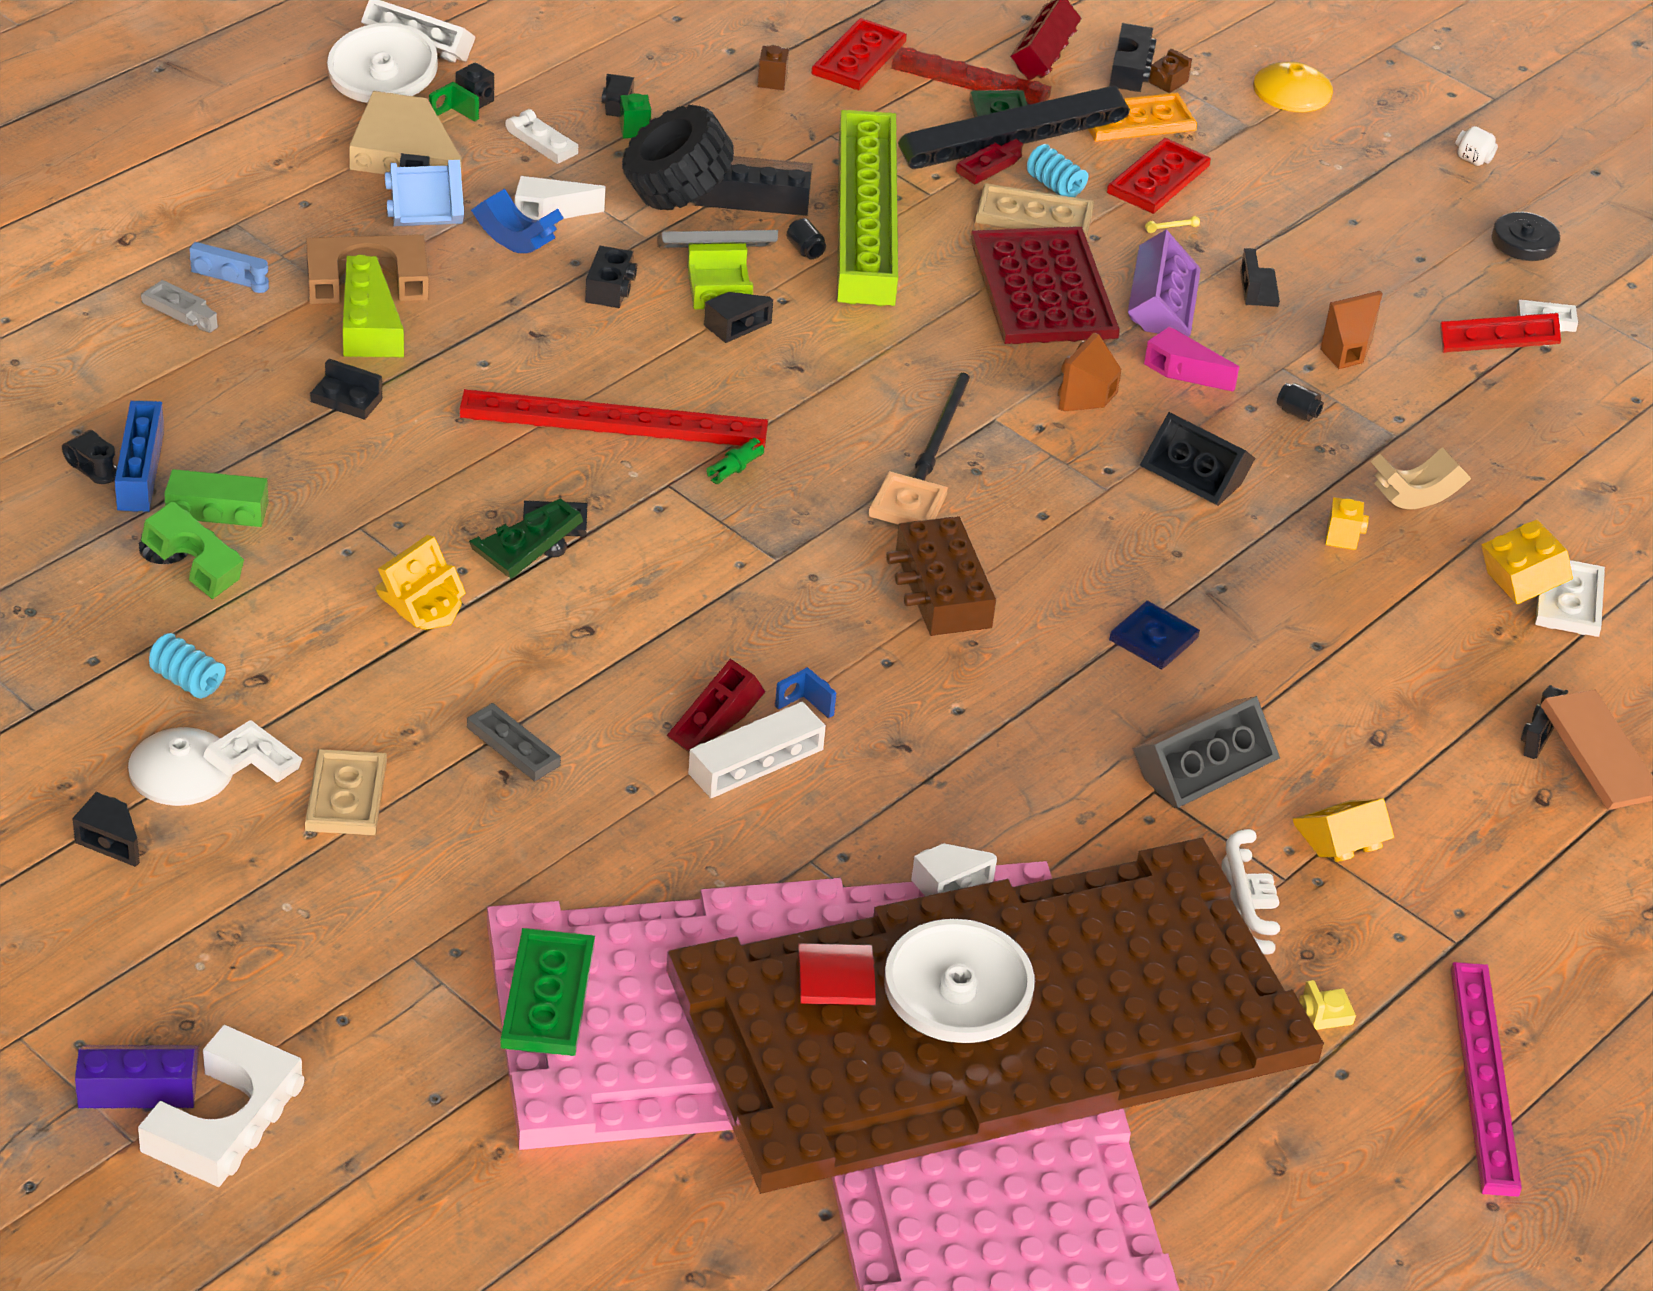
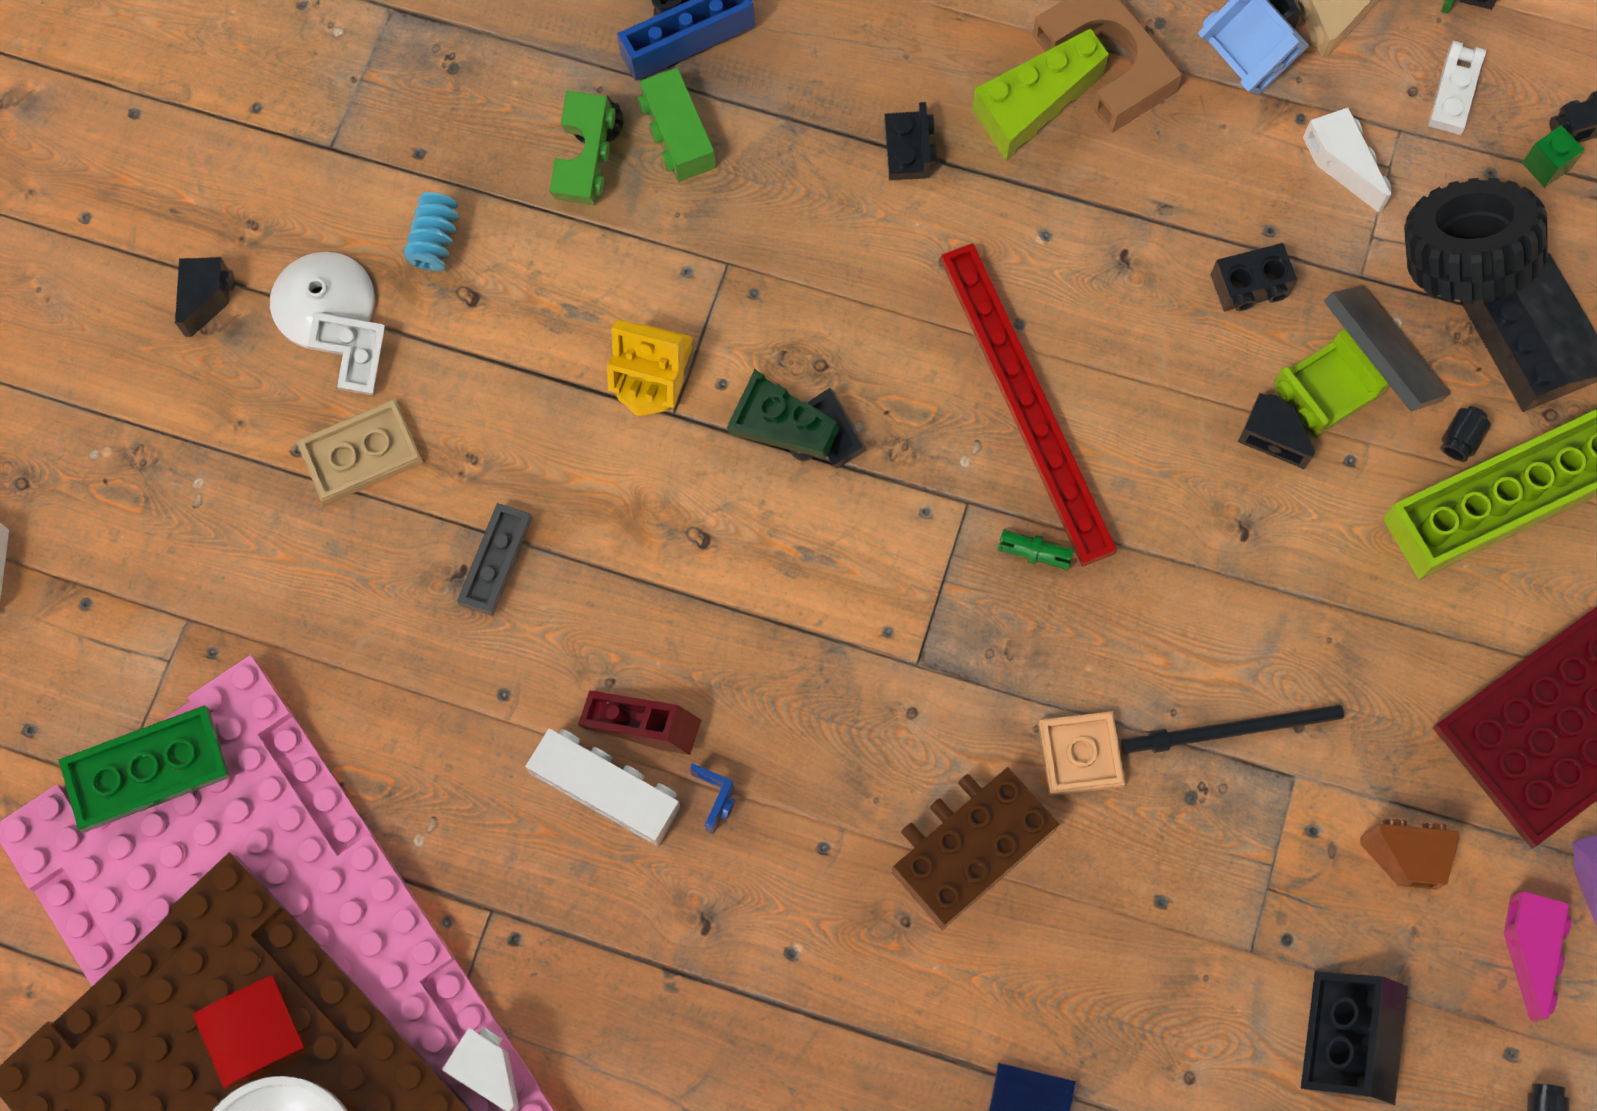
camera: 70 degrees right, 30 degrees up
blue arch [471,189,564,253] -> none

